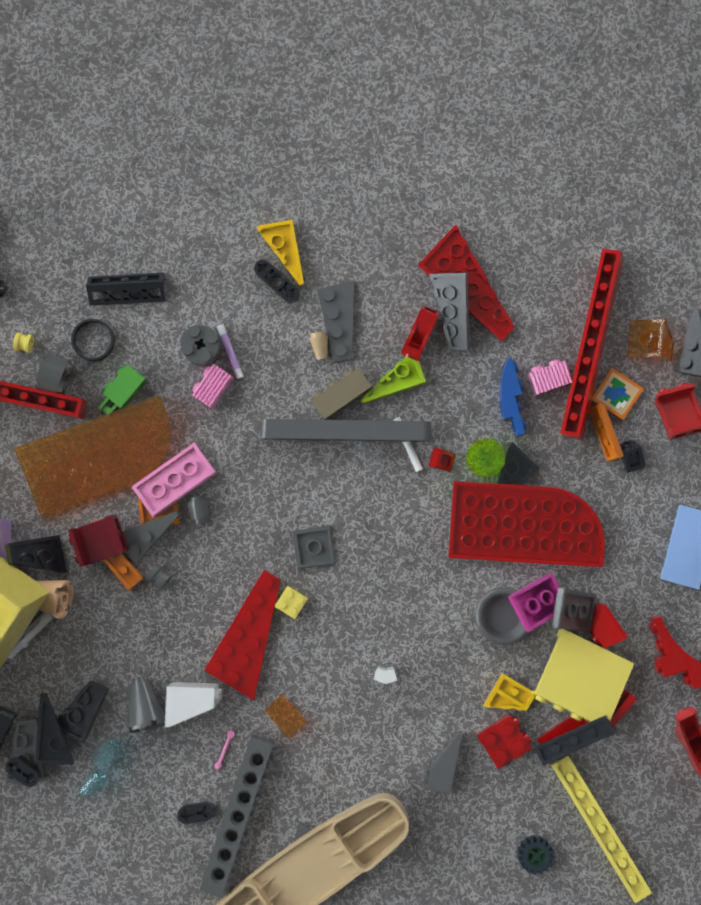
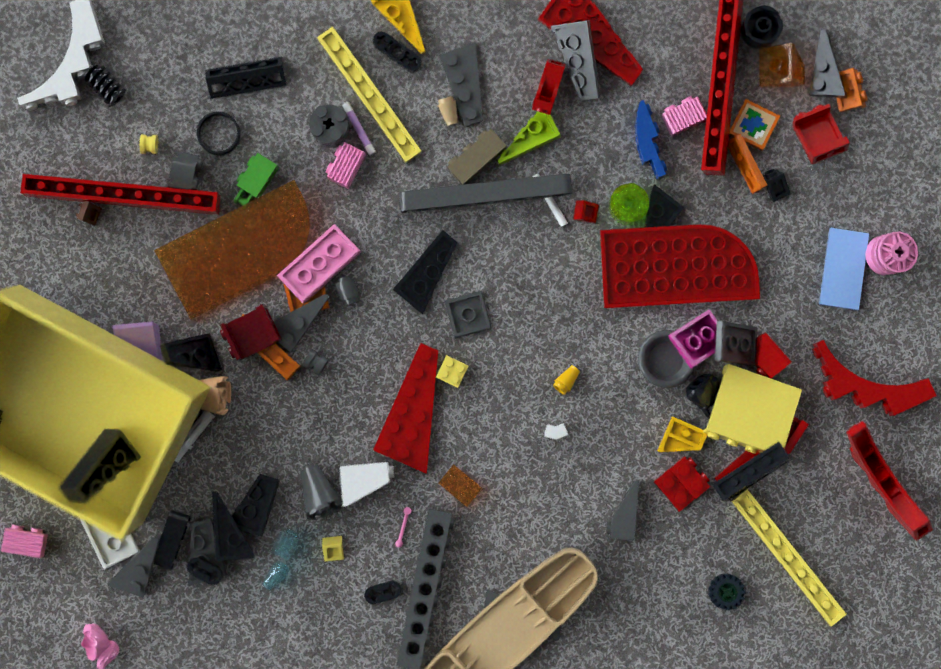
camera: 10 degrees left, 0 degrees up
none -> light yellow plate [317,27,422,163]
none -> light yellow slope [322,536,344,561]
none -> black wing [392,230,457,315]
none -> yellow cone [553,365,580,395]
none -> black piece [686,373,720,419]
none -> black brick [741,5,783,49]

